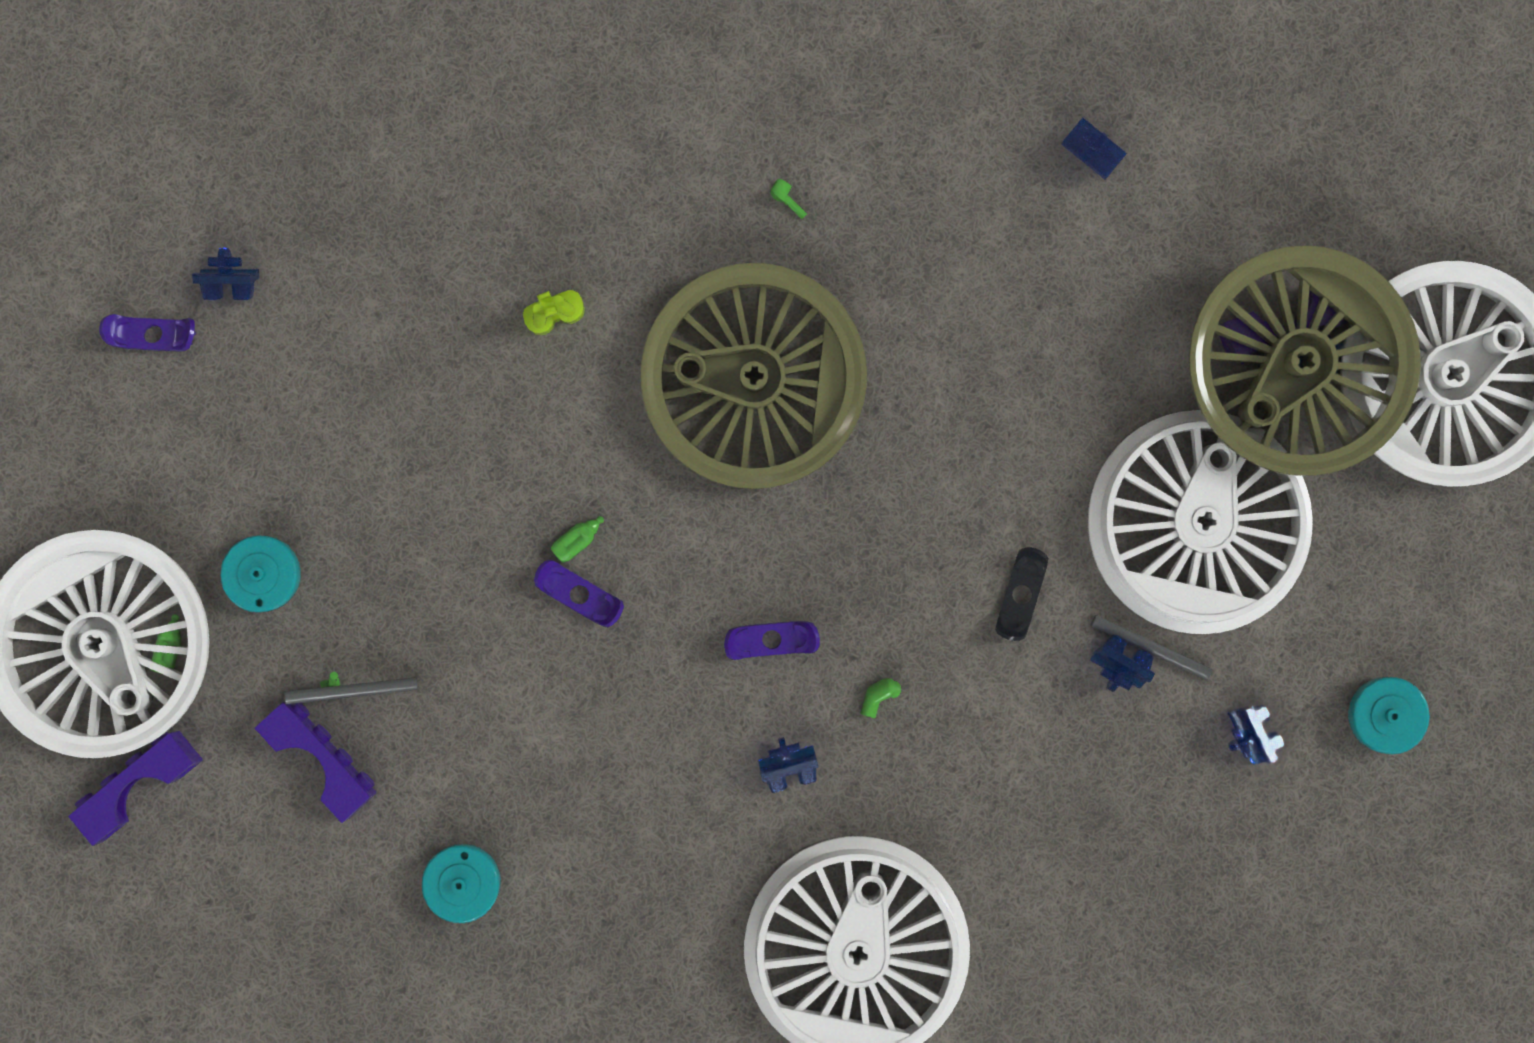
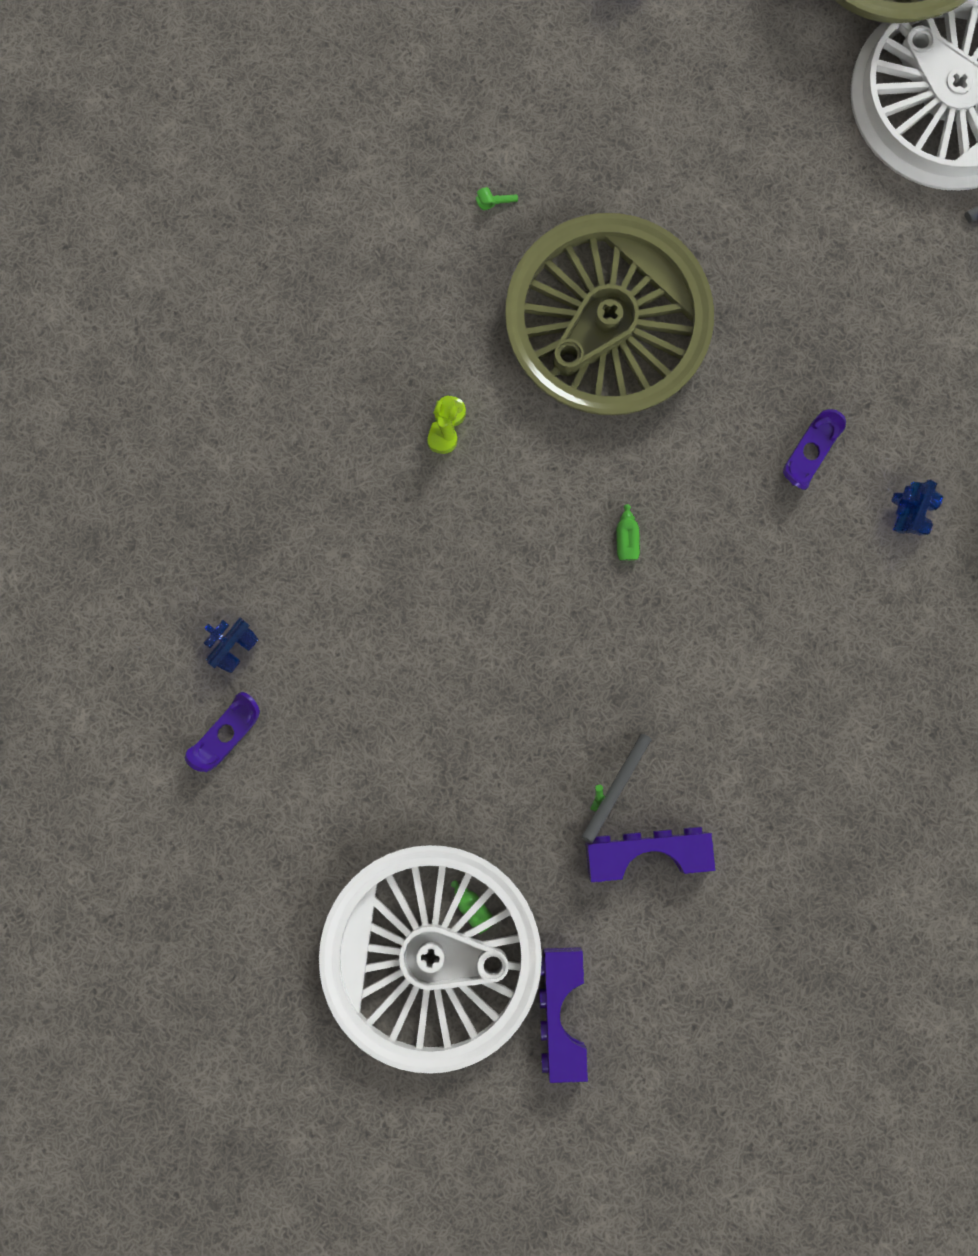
camera: 55 degrees left, 5 degrees down
teal wheel [220,535,301,612] -> none
teal wheel [422,844,501,923] -> none
dark purple piece [534,560,624,628] -> none
bright green arm [860,678,901,718] -> none
black piece [995,547,1049,641] -> none

